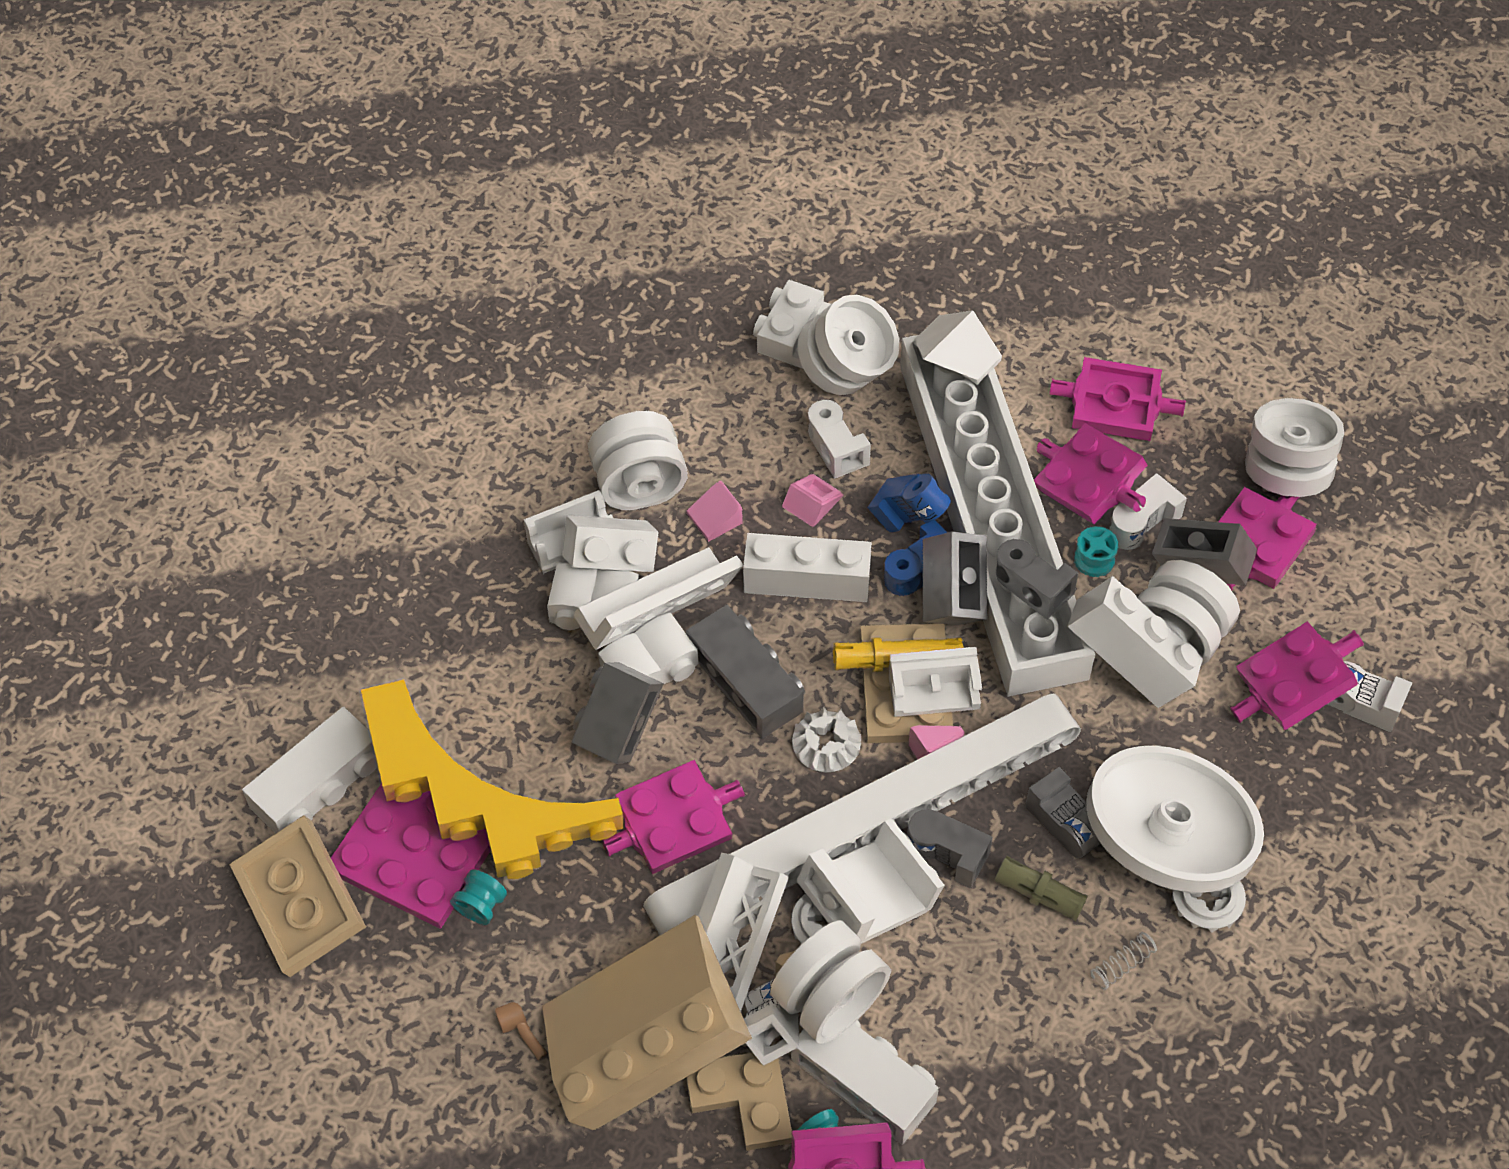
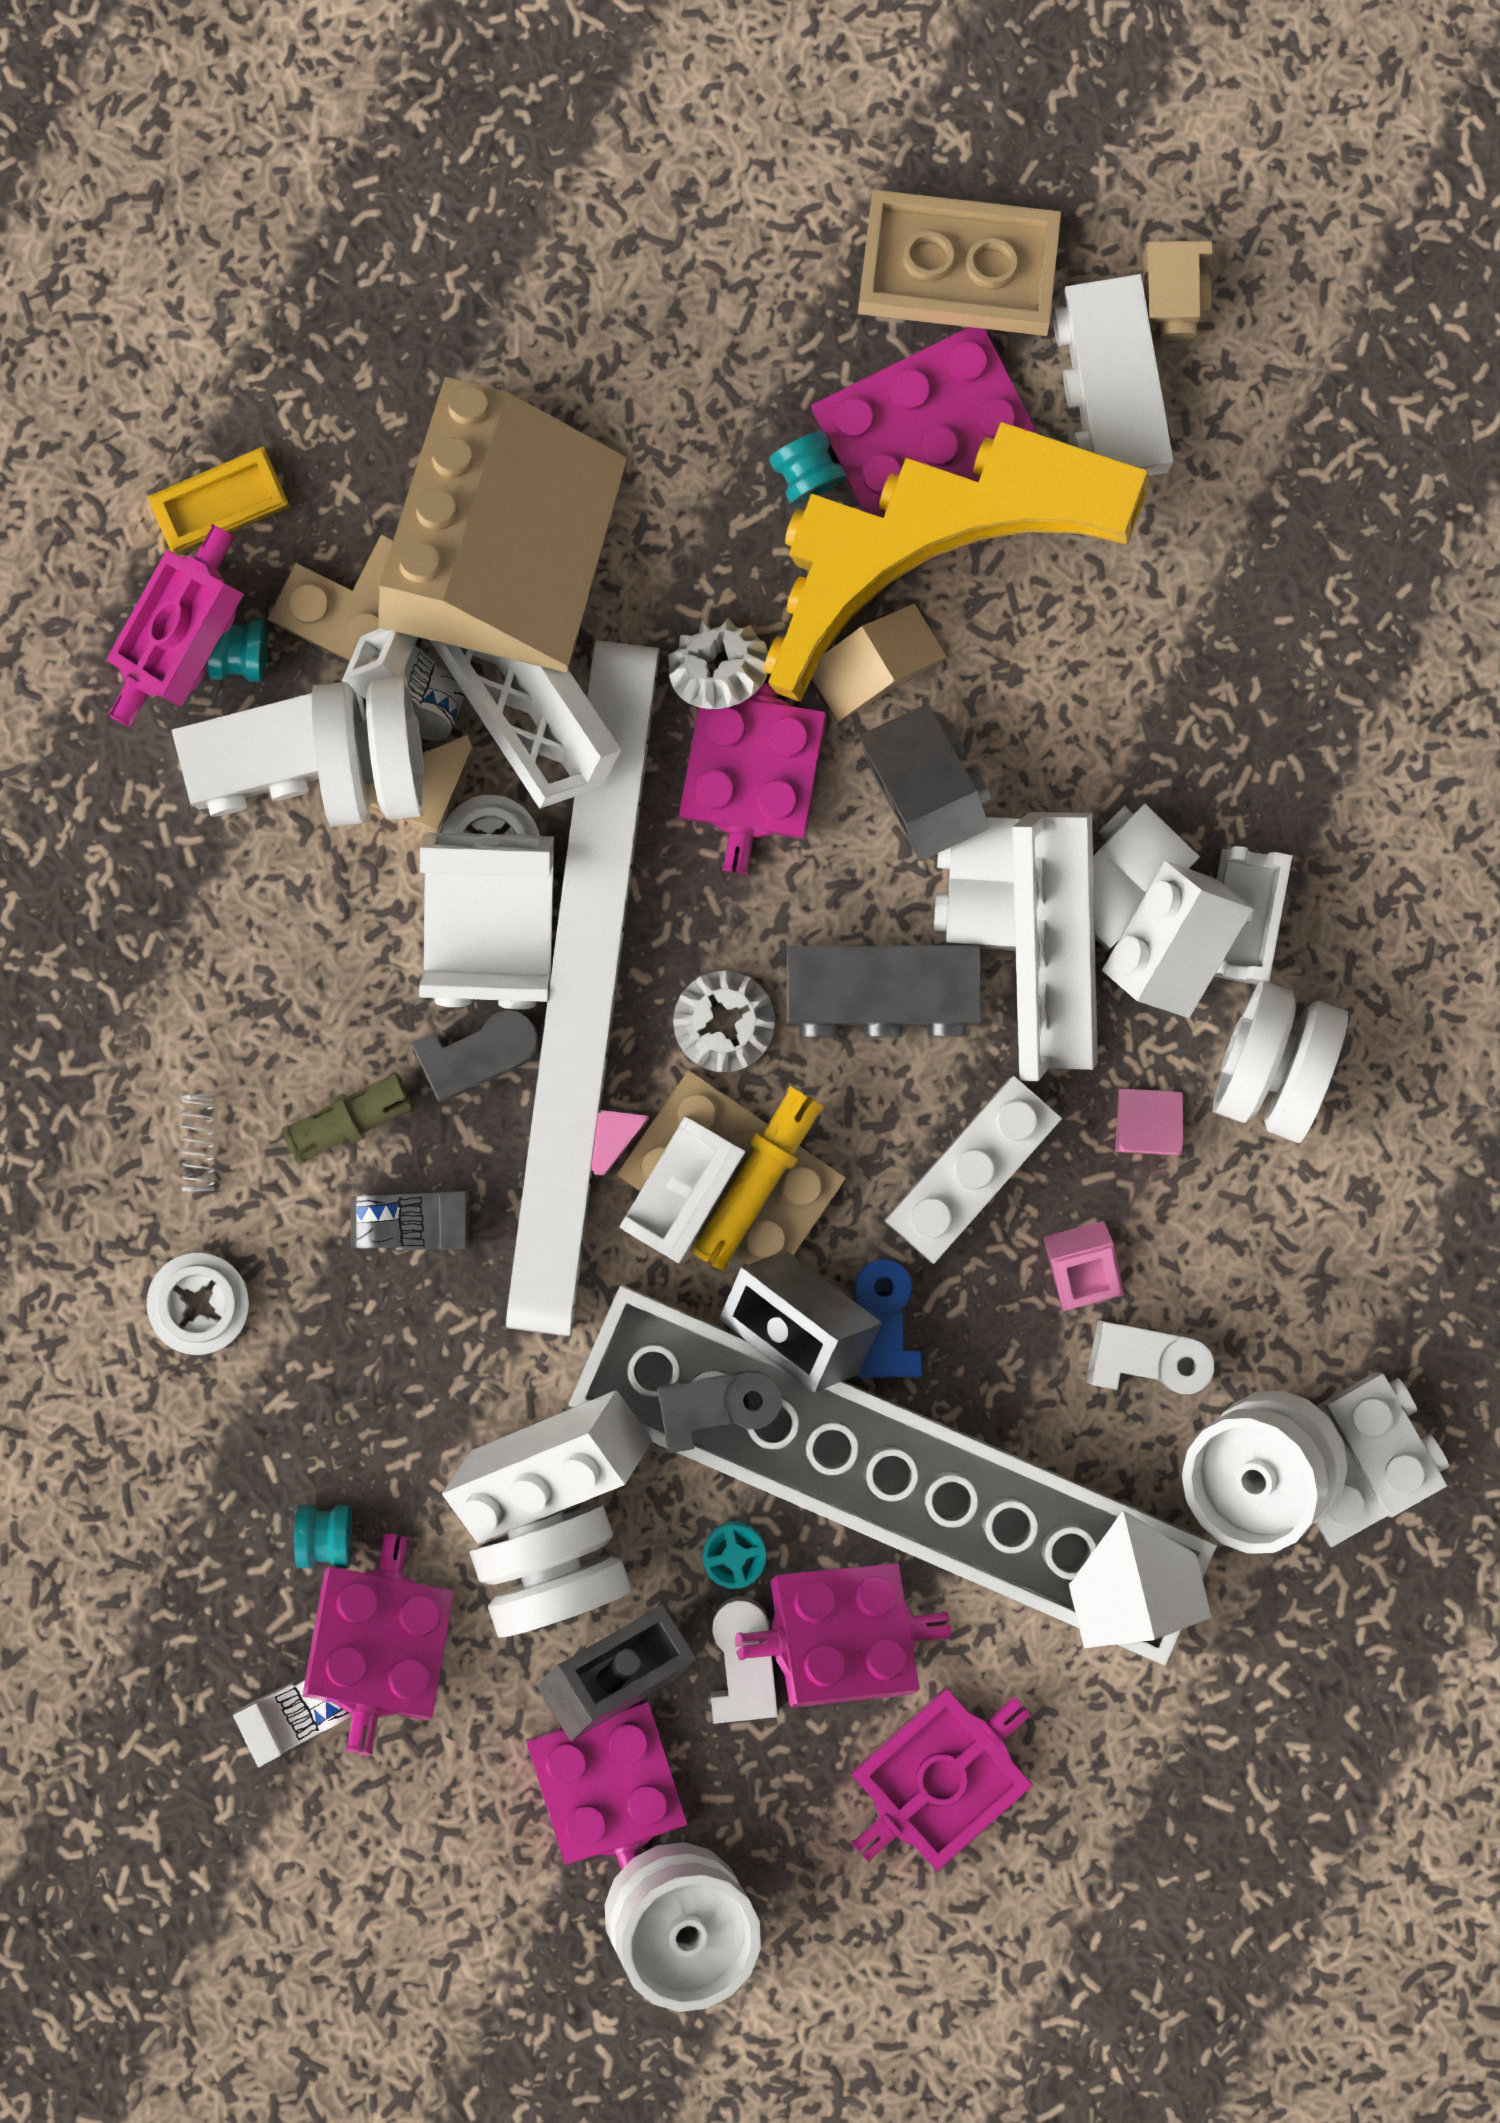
camera: 130 degrees right, 30 degrees up
medium nougat hand [495,1002,547,1061] -> none
blue leg [868,473,951,532] -> none
white dish [1086,746,1264,893] -> none
none -> teal wheel [294,1505,352,1569]
none -> white gear [668,618,768,709]
none -> tan slope [812,603,947,723]
none -> tan brick [1142,241,1212,341]

